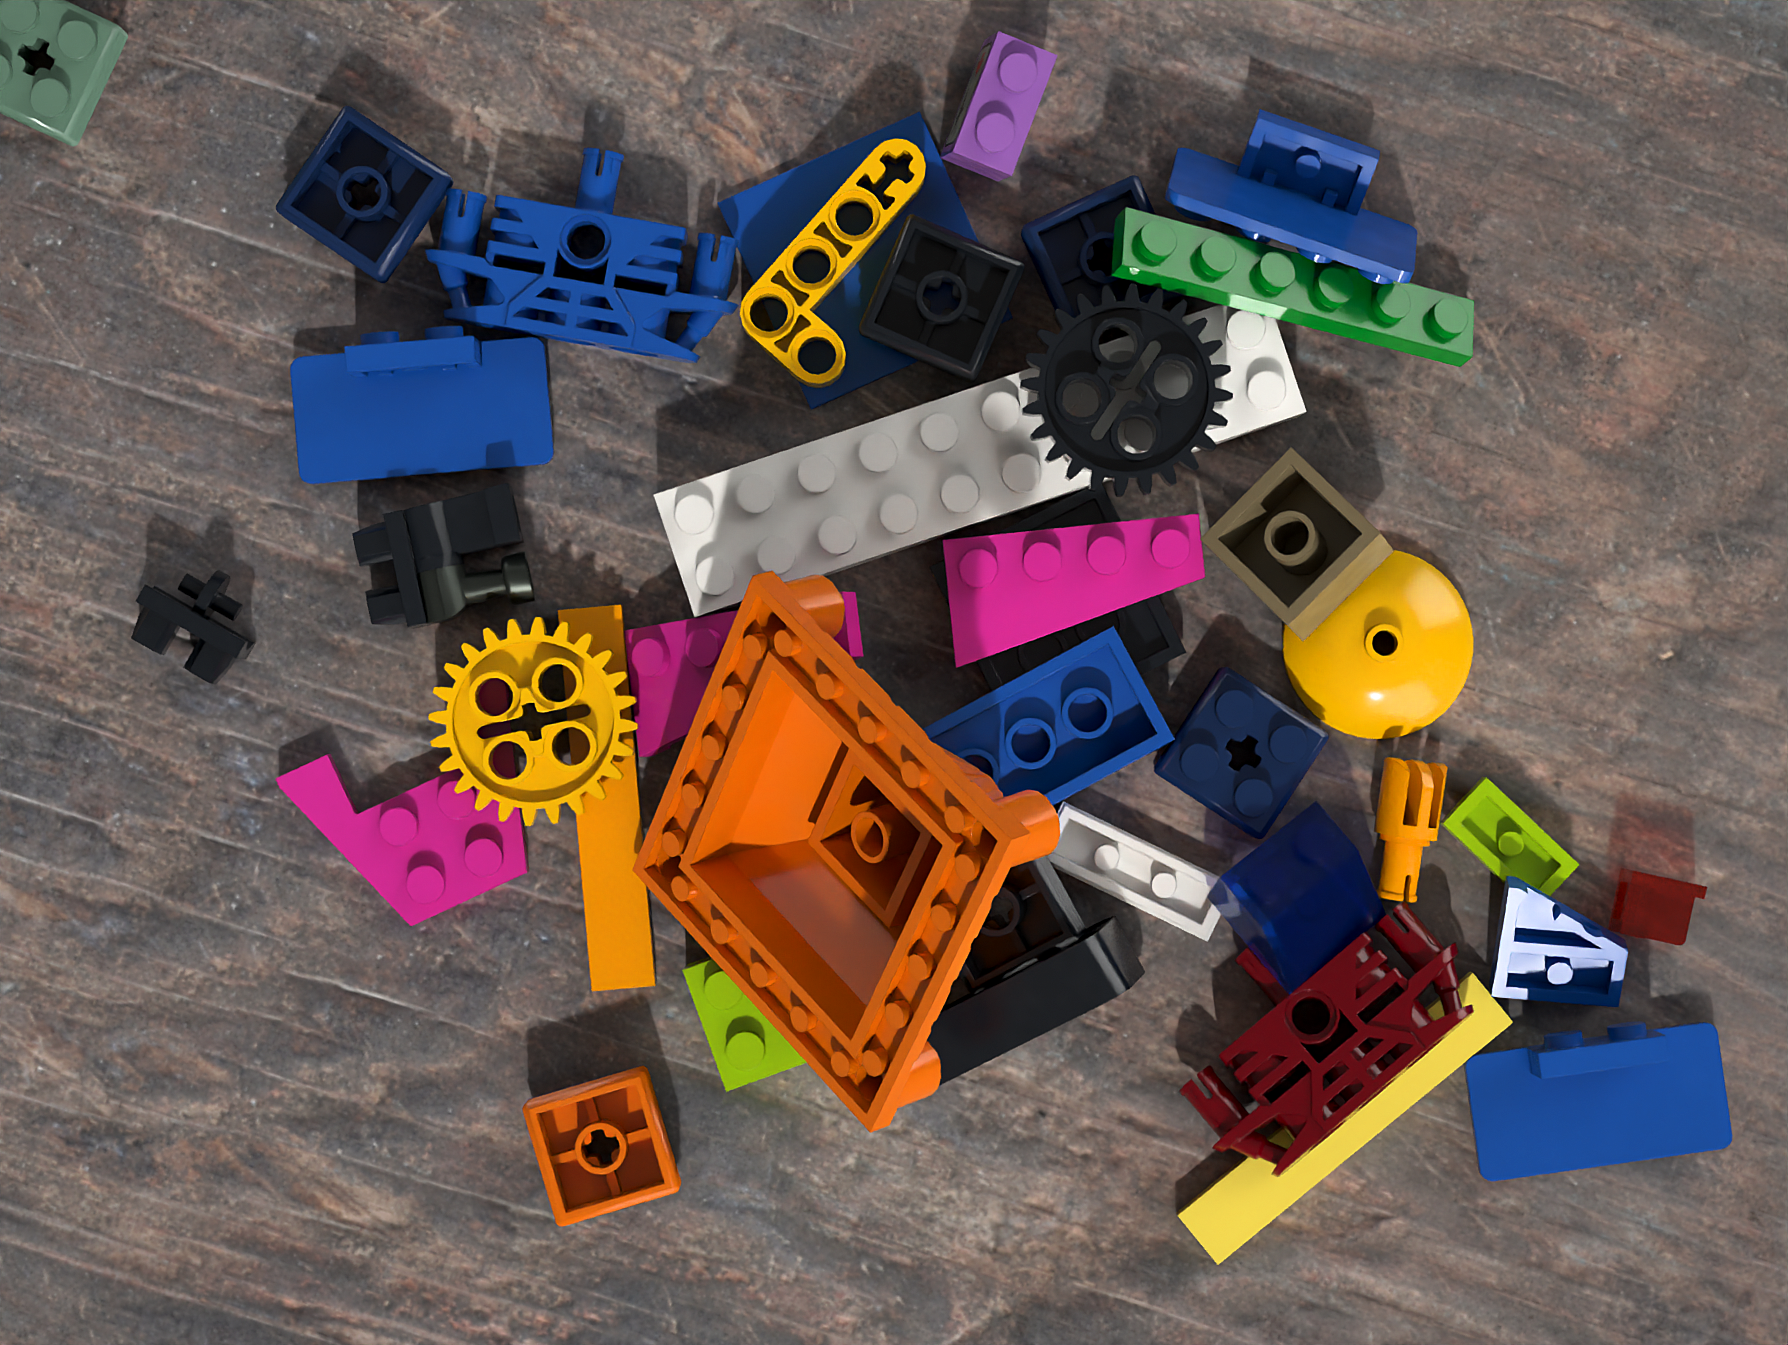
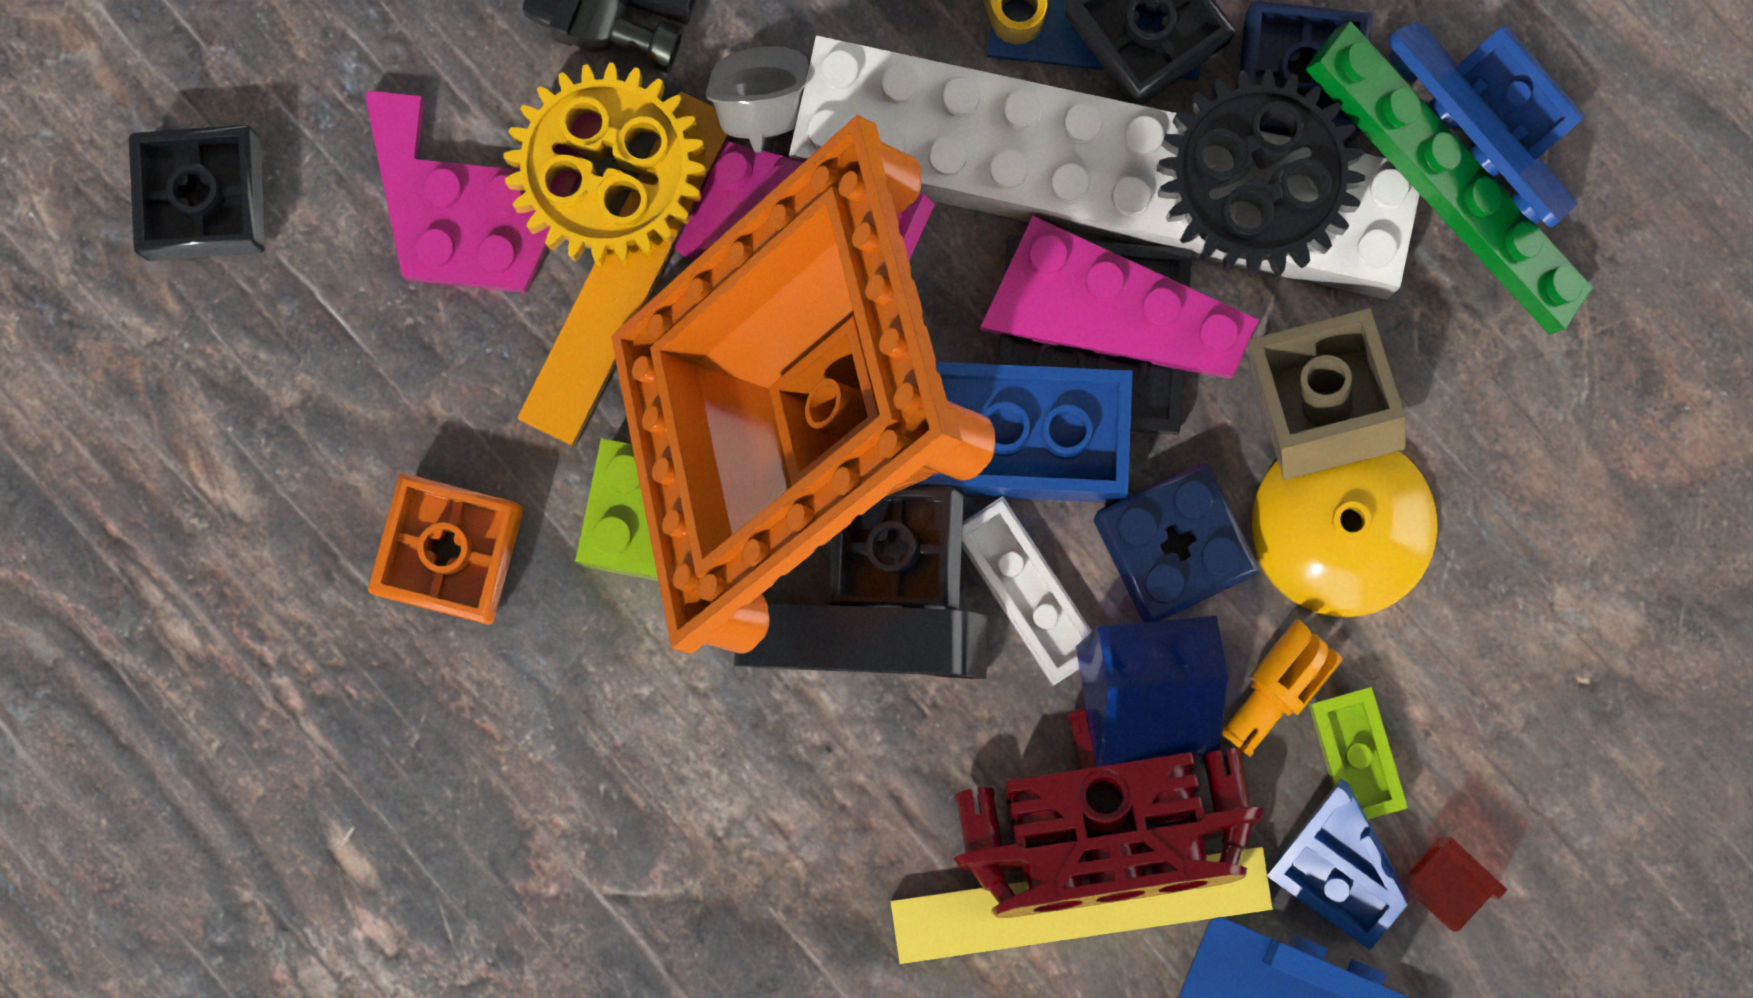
camera: 30 degrees right, 5 degrees down
none -> black brick [129,125,266,261]
none -> light grey piece [705,46,809,153]

